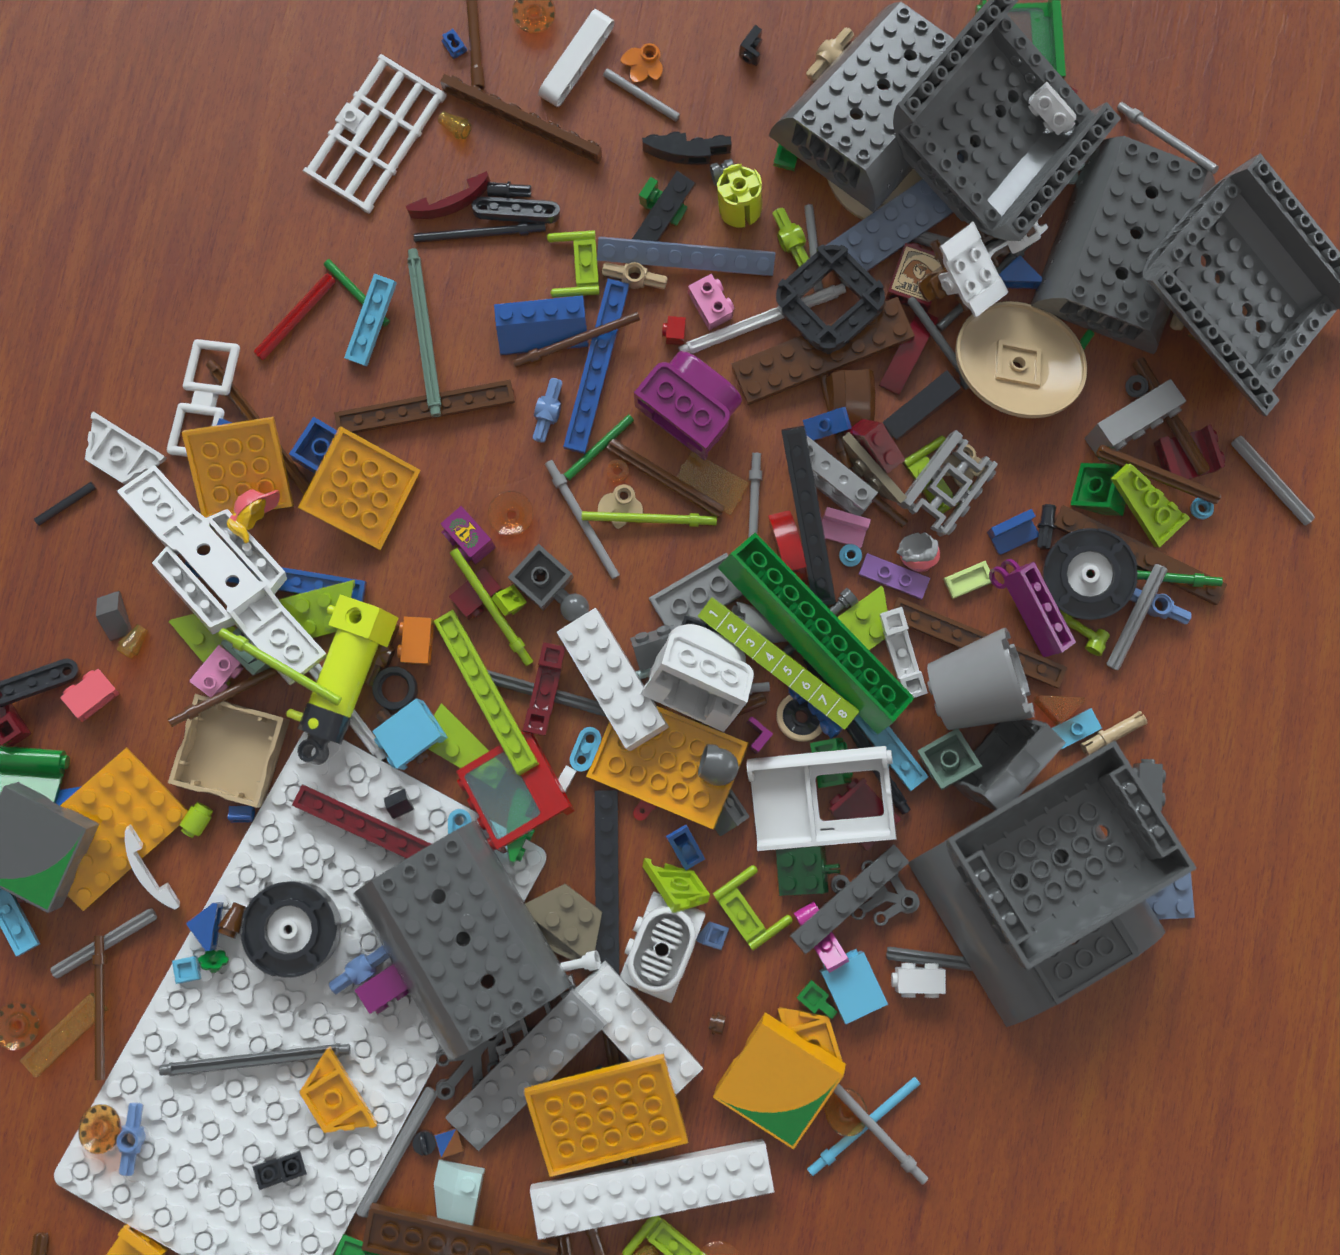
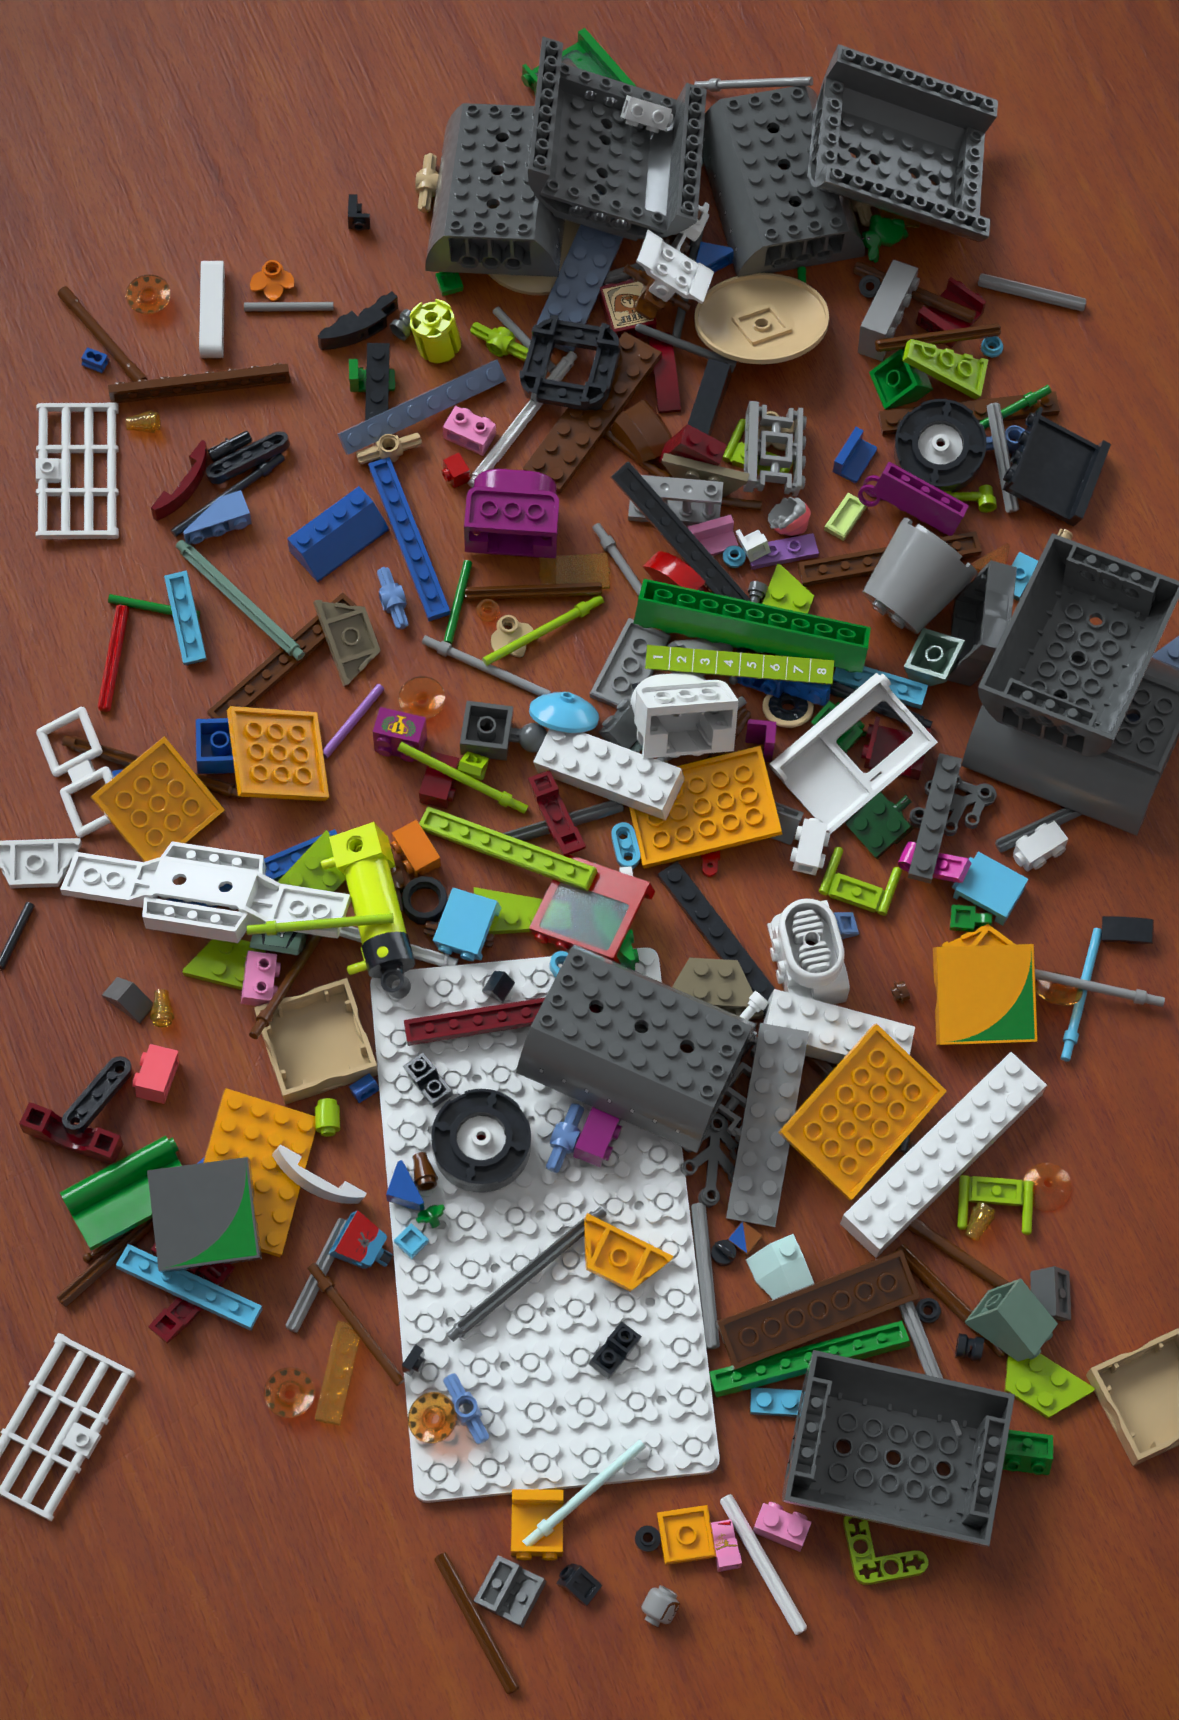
camera: 35 degrees left, 15 degrees down
hair [227,489,280,544] -> none
reddish brown bar [513,312,640,368] -> none
lime plate [547,230,599,298] -> none
lime wing [642,858,710,913] -> none
blue slope [666,825,705,871] -> none
dark grey helmet [698,744,739,786] -> none
blue plate [803,407,852,441] -> none
white slope [880,607,928,698] -> none
black axle [1037,504,1057,550] -> none
none -> medium blue slope [183,490,252,544]
none -> dark tan wing [313,600,381,687]
none -> medium lavender bar [323,684,385,759]
none -> torso [328,1210,393,1269]
none -> black plate [402,1344,426,1376]
none -> black slope [403,1053,453,1109]
none -> medium azure dish [529,692,599,733]
none -> white panel [735,529,771,562]
none -> white brick [790,818,830,875]
none -> green animal [862,215,909,263]
none -> black panel [1002,407,1111,527]
none -> black slope [1101,916,1154,944]

